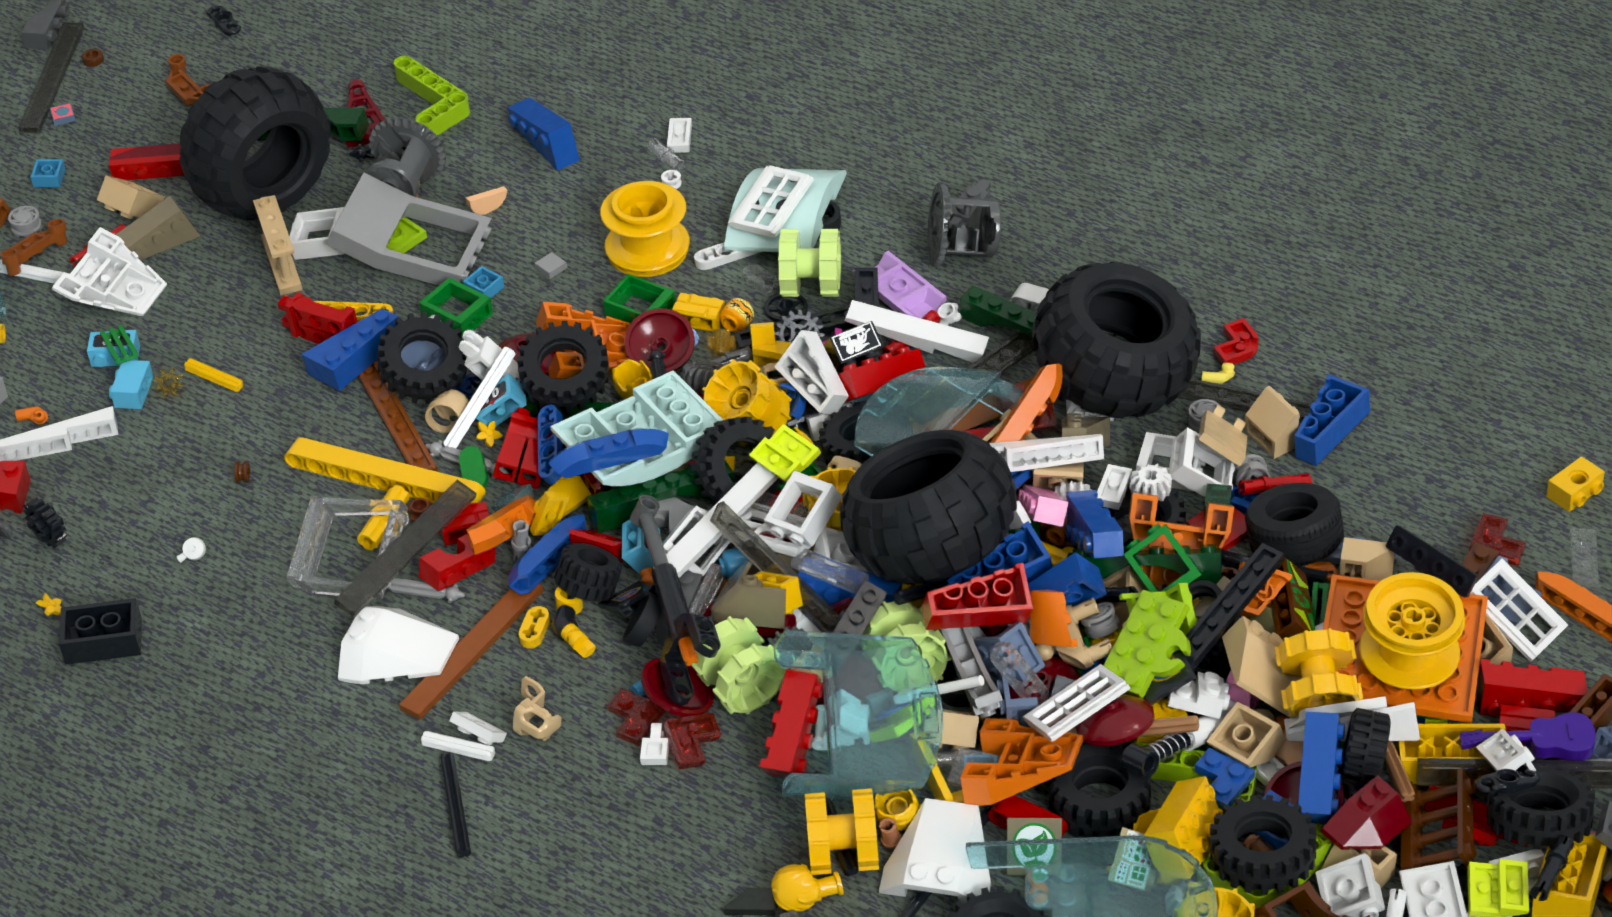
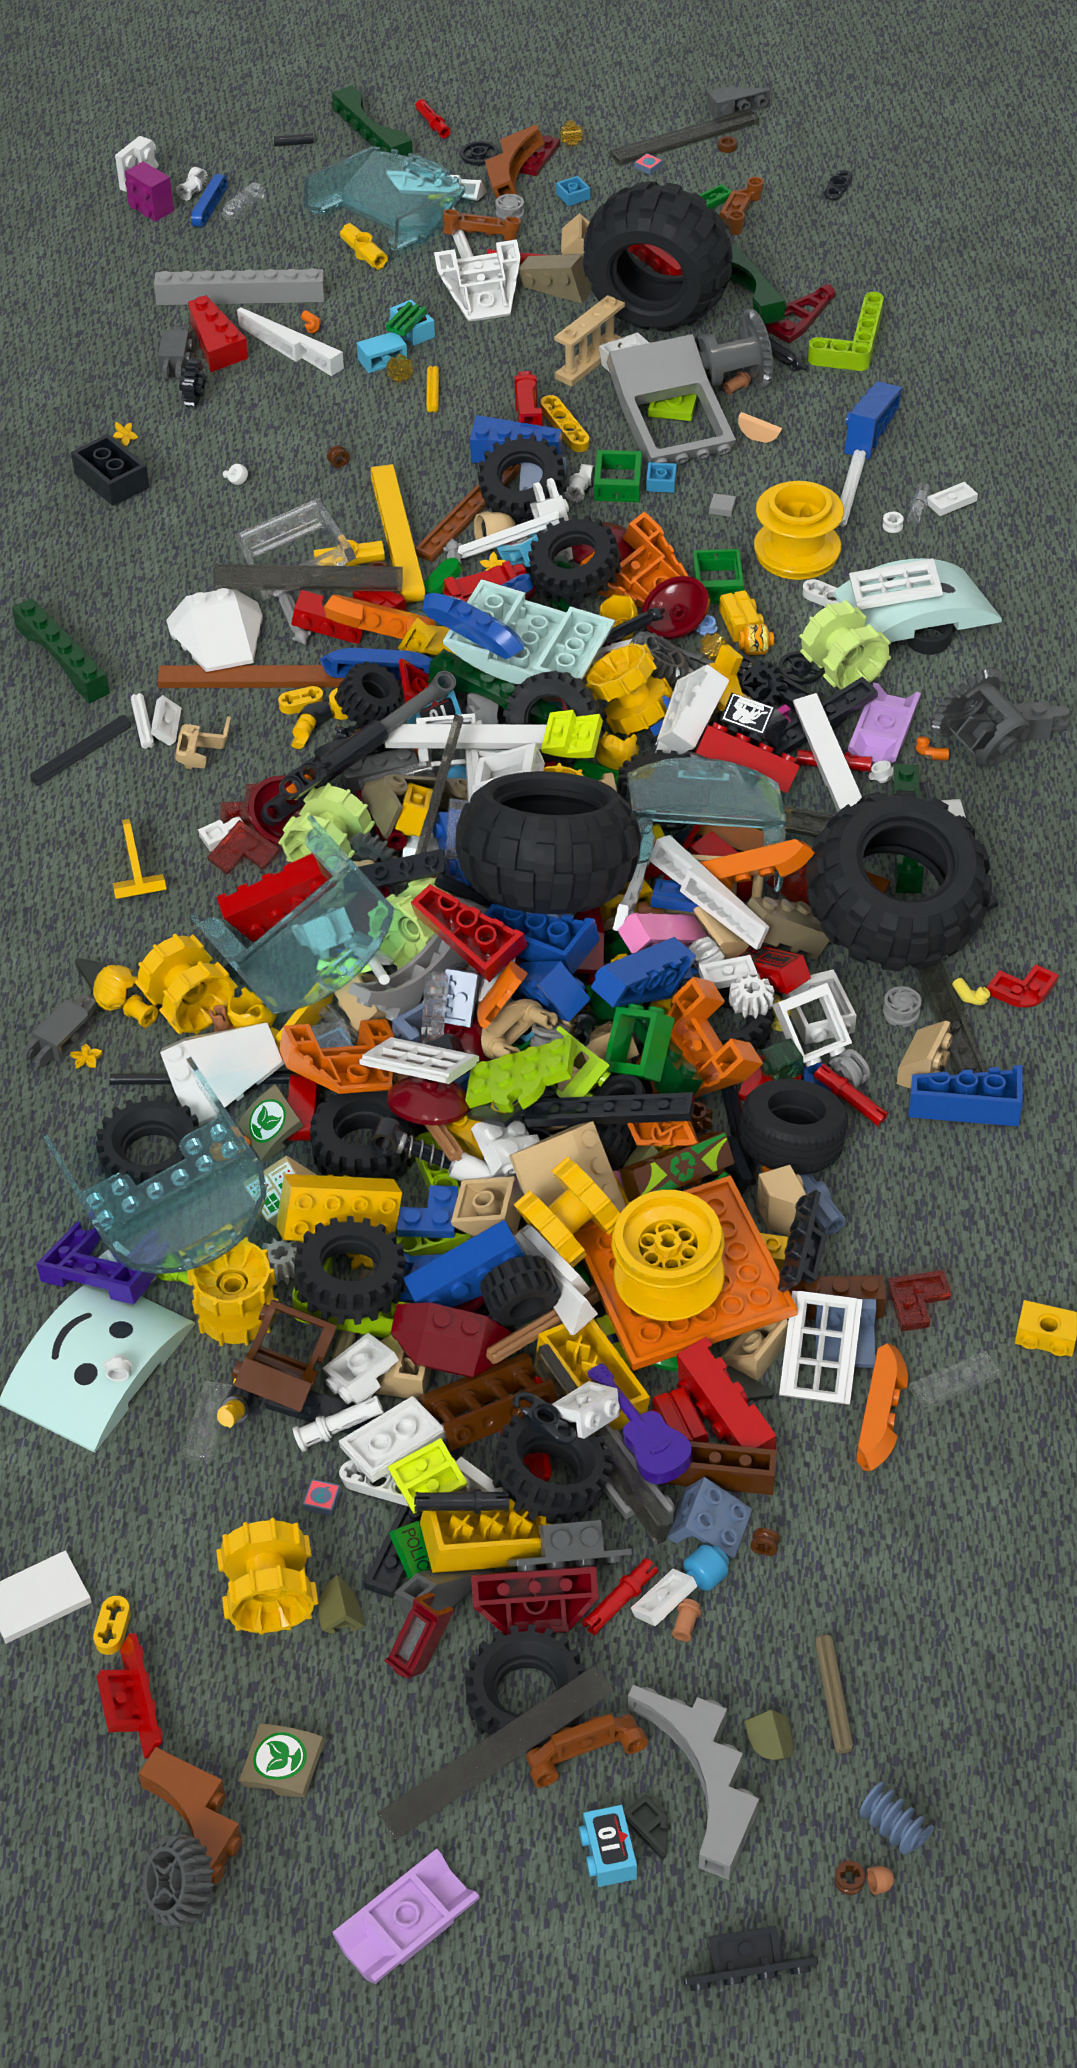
camera: 55 degrees right, 5 degrees up
light grey pin [511,520,531,562] -> none
tan tile [1198,404,1248,467] -> none
none -> dark green arch [12,598,110,704]
none -> yellow piece [112,819,166,899]
none -> green tile [699,184,732,210]
none -> red brick [735,946,811,994]
none -> white axle [838,449,866,527]
none -> orange arm [915,736,949,760]

